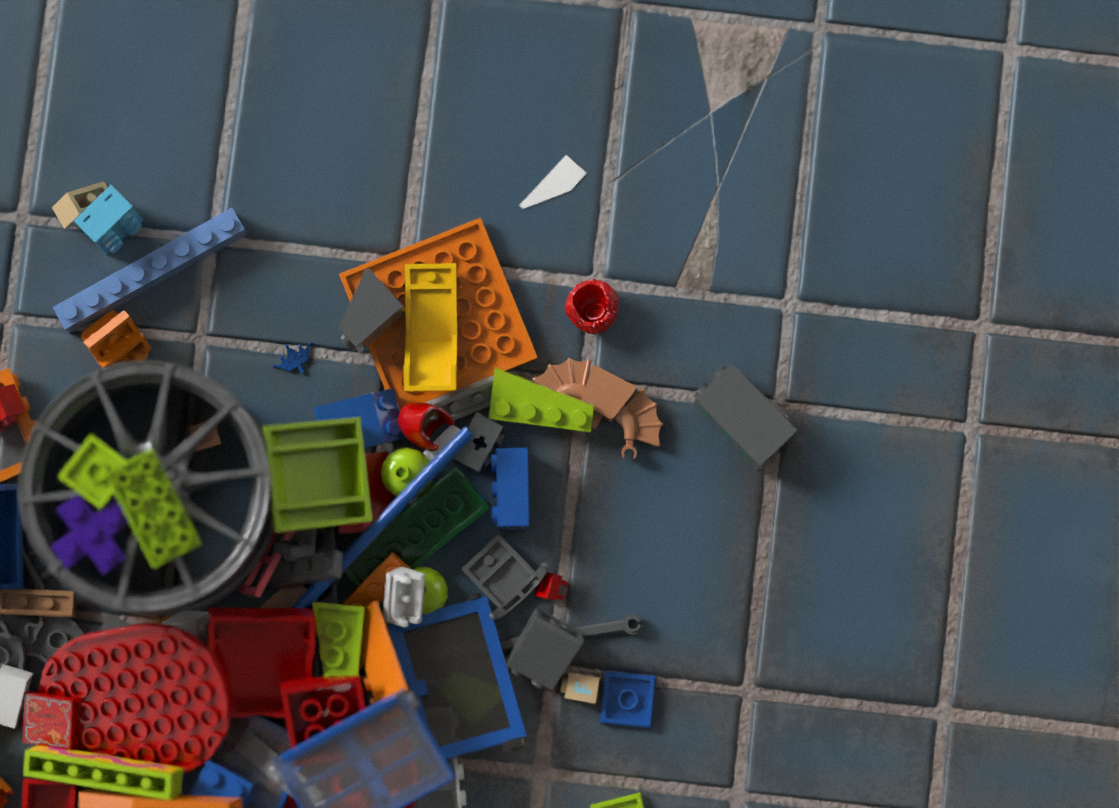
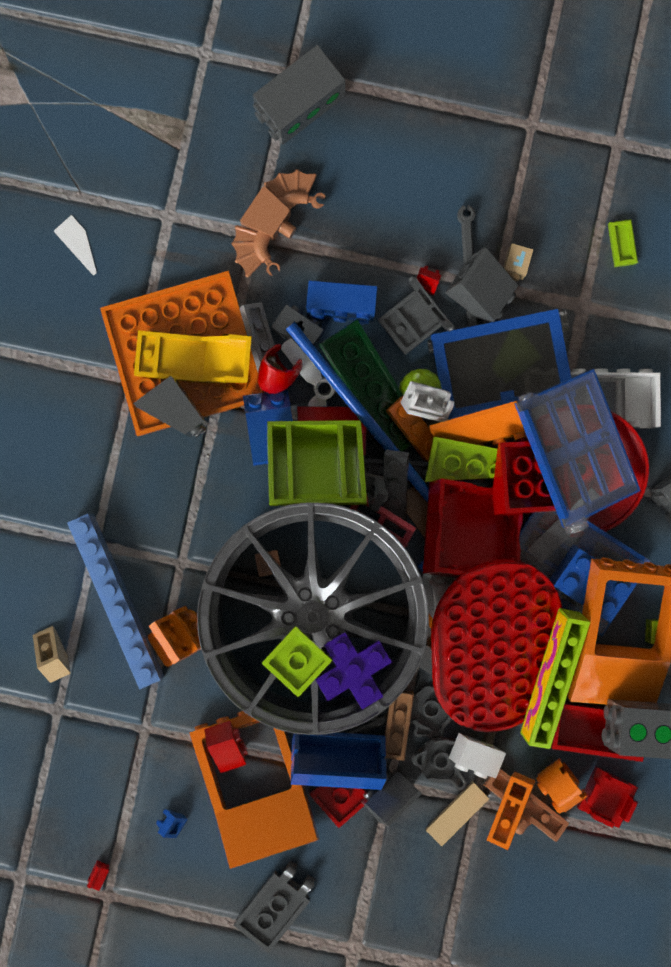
camera: 85 degrees left, 5 degrees up
red tile [23,691,76,750] -> none
medium azure piece [74,185,143,255] -> none
lime tile [105,448,201,569] -> none
blue piece [272,342,312,374] -> none
lime cylinder [381,448,432,499] -> none
lime wing [489,367,594,432] -> none
red hair [565,279,619,335] -> none
blue tile [600,671,656,728] -> none

